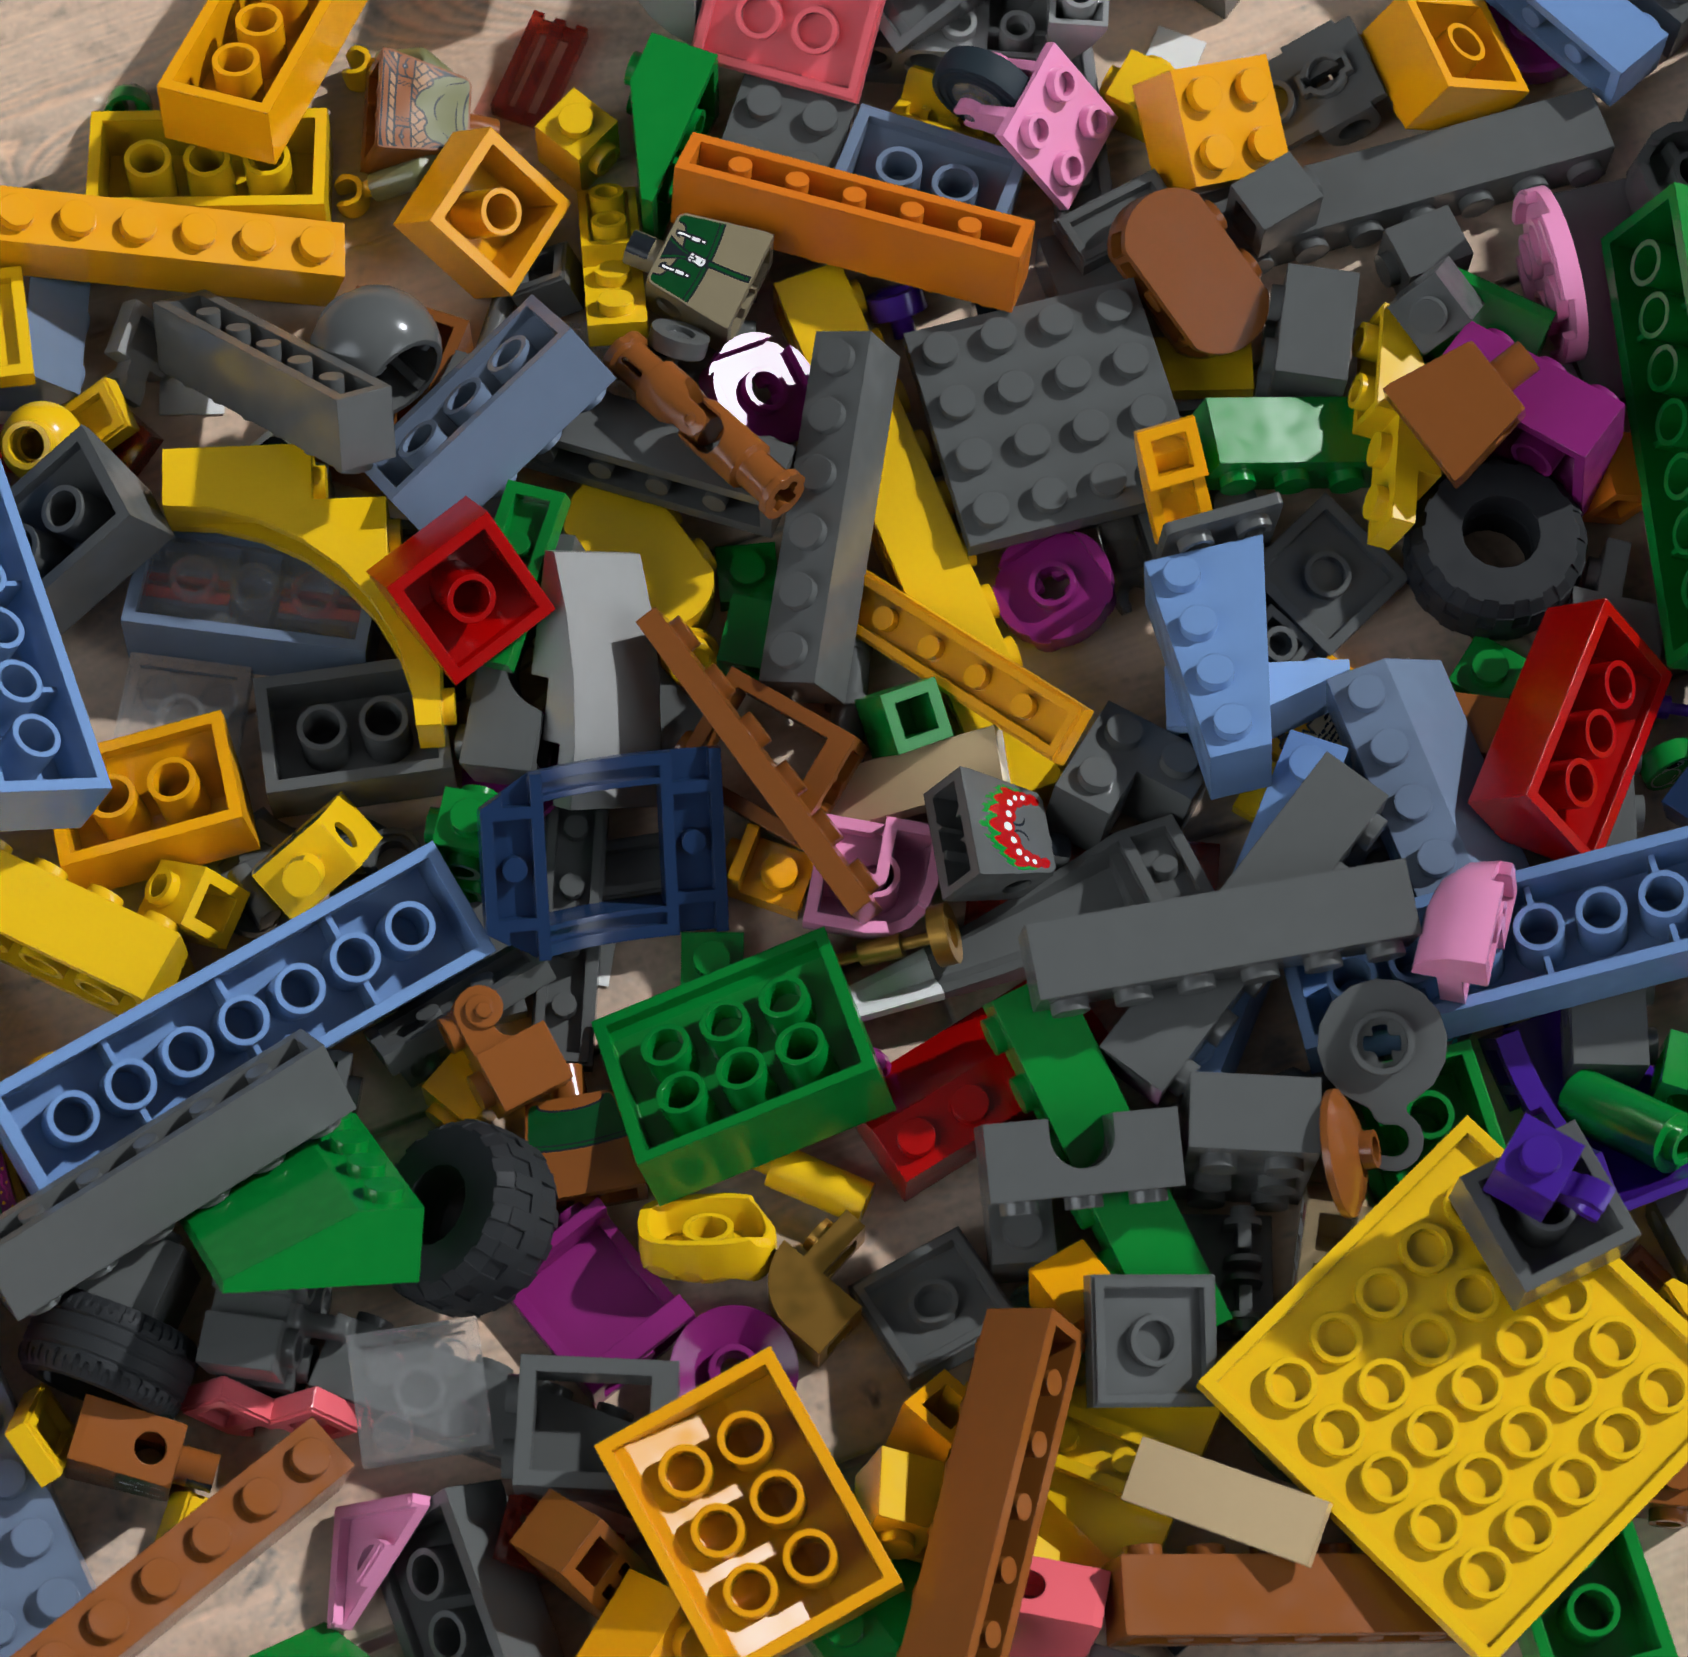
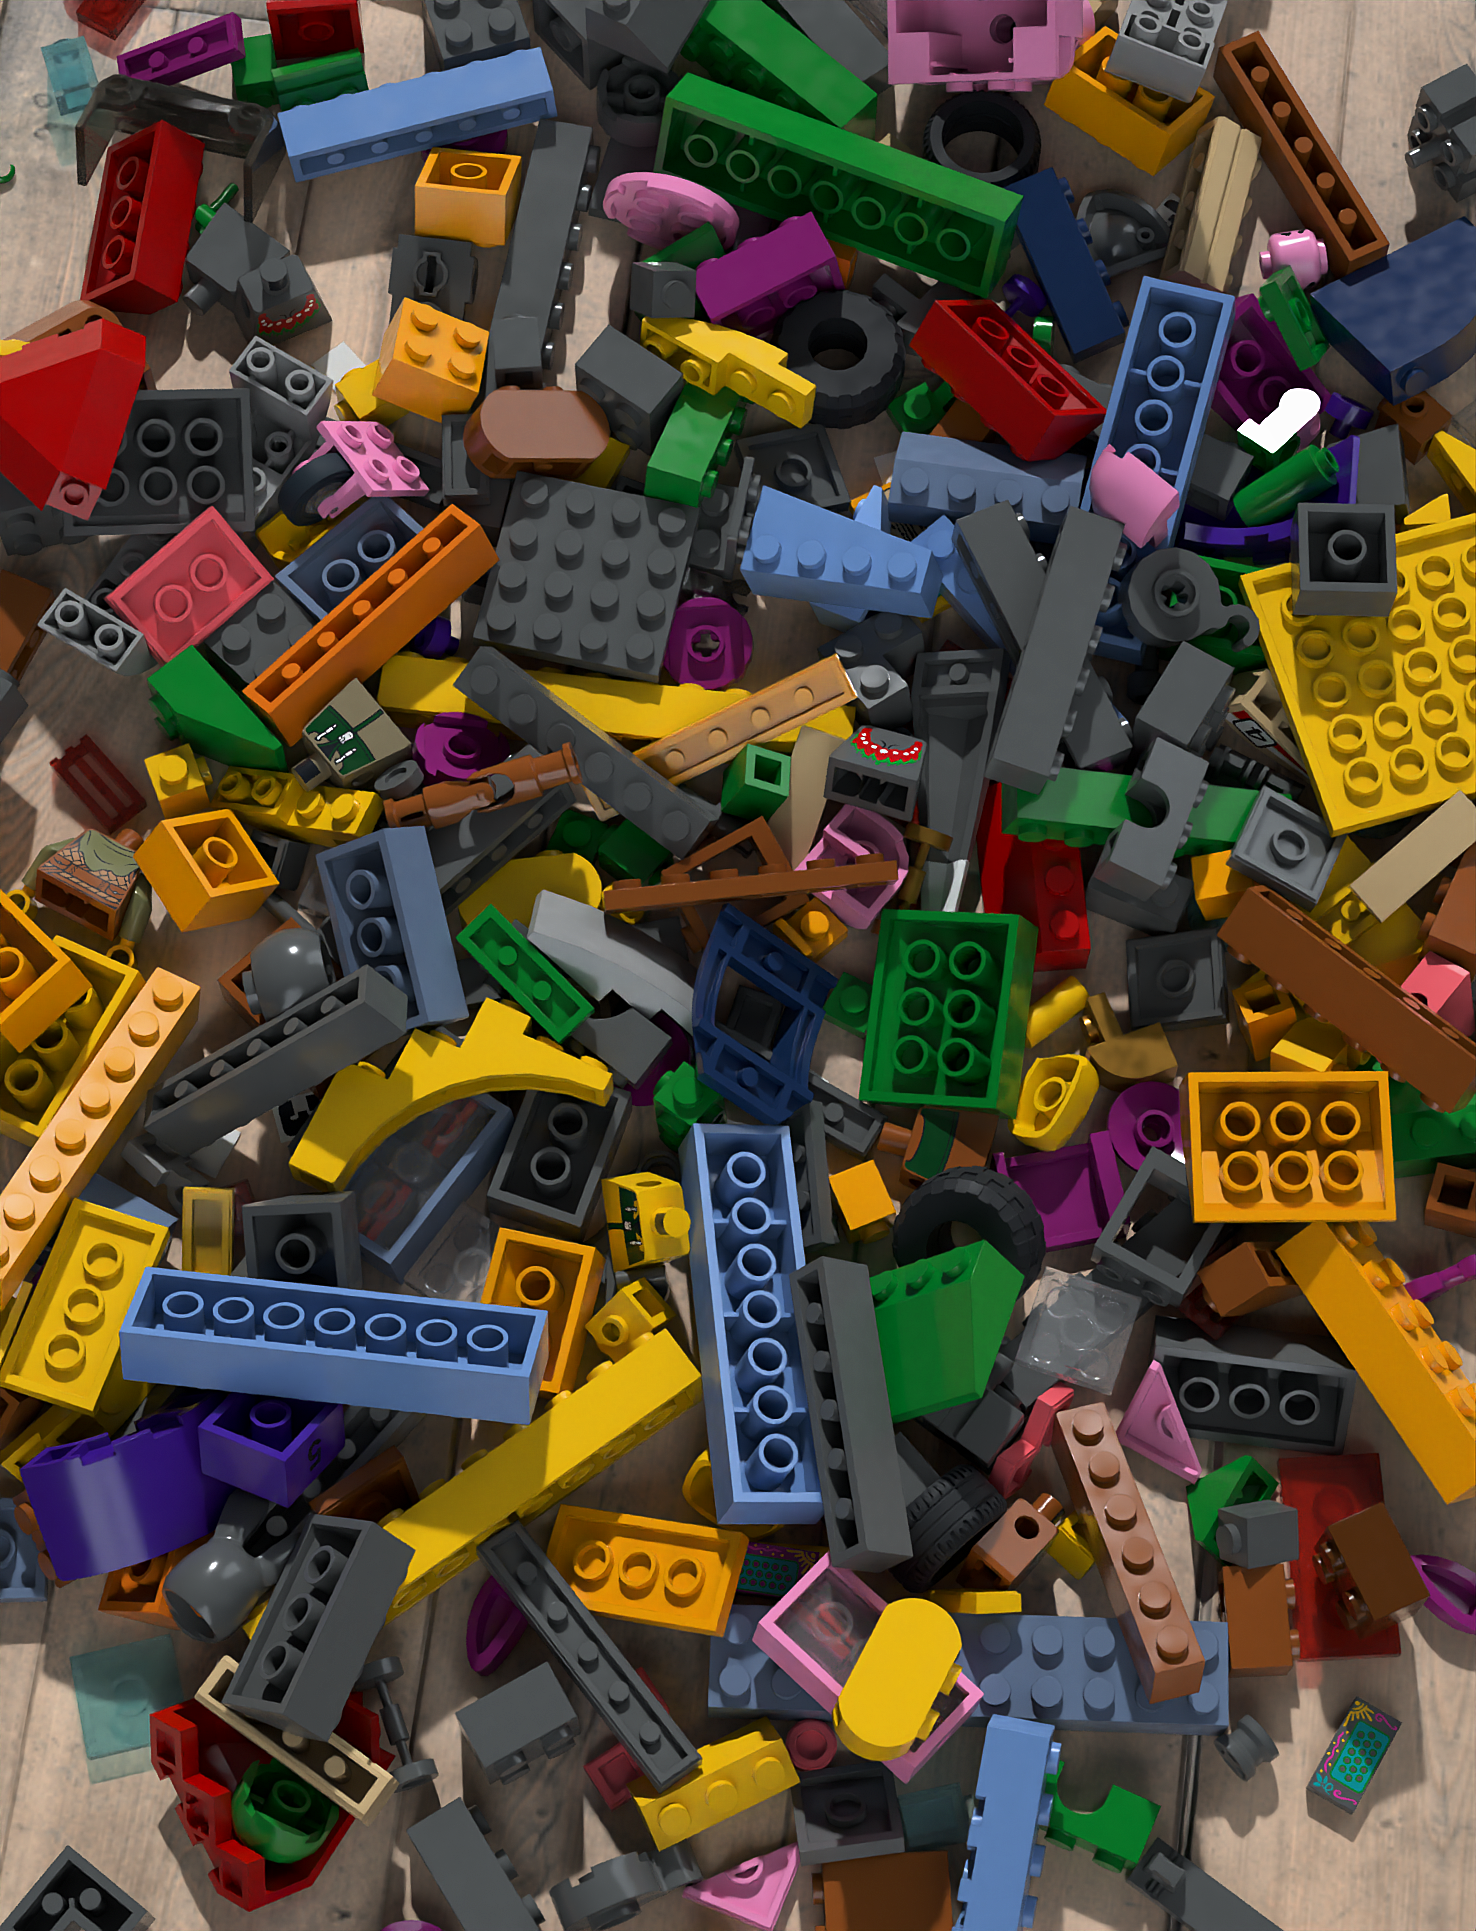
camera: 60 degrees left, 0 degrees up
yellow piece [0,401,80,478] -> none
red slope [366,496,556,685] -> none
dark orange brick [436,985,574,1120] -> none
light orange slope [1133,415,1213,545] -> none
dark orange dish [1320,1088,1381,1219] -> none
dark grey brick [1375,205,1474,295] -> none
dark orange torso [1383,341,1540,489] -> none
dark purple brick [1482,1113,1616,1223] -> none

